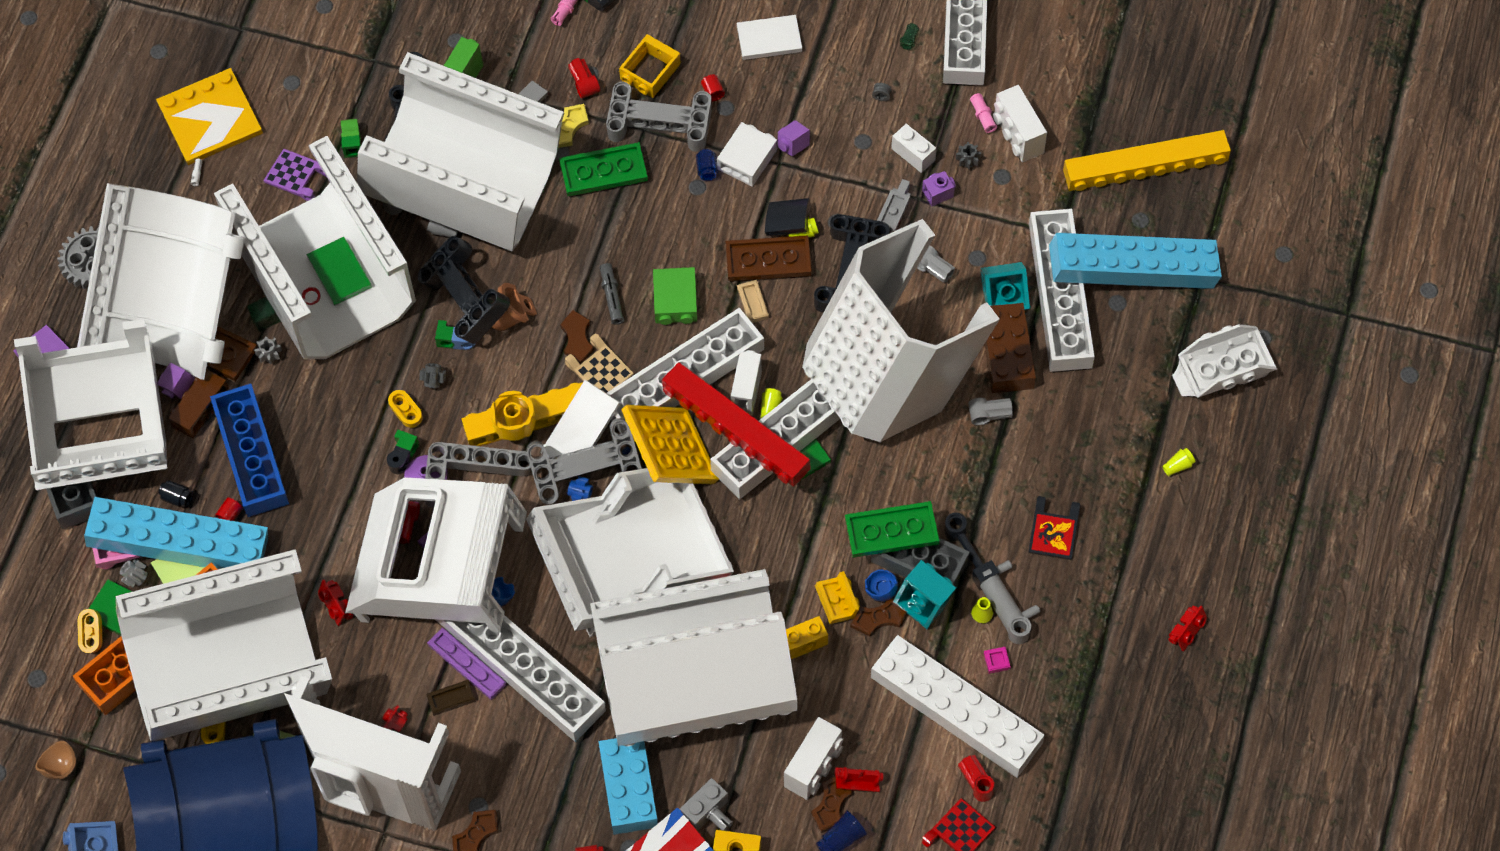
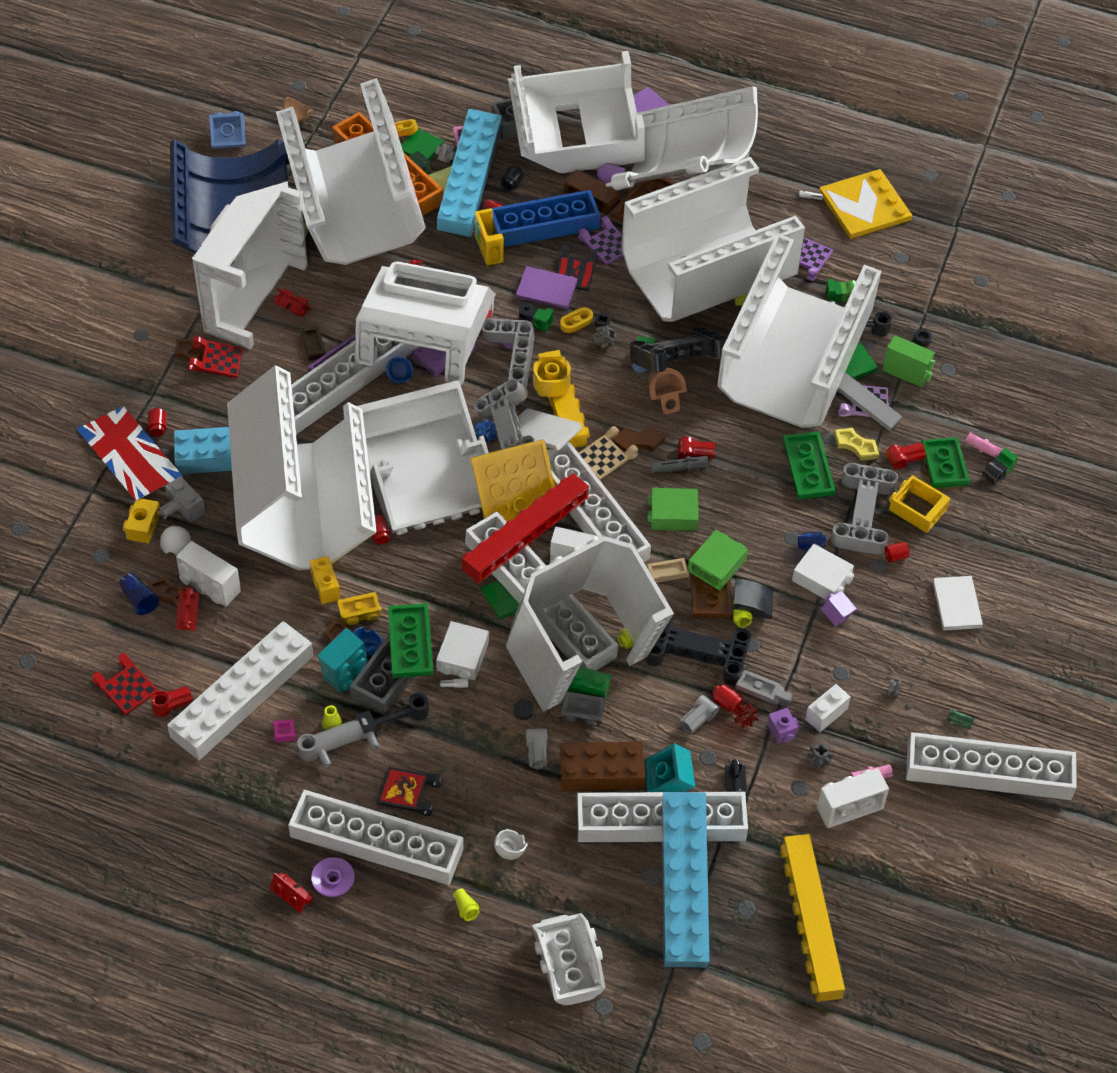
camera: 90 degrees right, 10 degrees down
none -> white hair [160,526,191,555]
none -> red flag [188,335,242,378]
none -> white brick [288,790,463,885]
none -> medium lavender dish [311,857,354,897]
none -> white brick [436,621,489,680]
none -> white pin [440,678,468,688]
none -> yellow panel [475,208,504,266]
none -> white hair [494,829,528,860]
none -> black tile [513,699,534,720]
none -> medium lavender tile [516,266,577,310]
none -> black flag [557,245,597,291]
none -> medium lavender flag [578,216,624,265]
none -> black bush [595,313,611,328]
none -> red piece [678,436,715,459]
none -> bright green brick [688,530,748,590]
none -> black hinge [725,759,748,803]
none -> clear red gear [733,702,759,728]
none -> green tile [921,437,970,488]

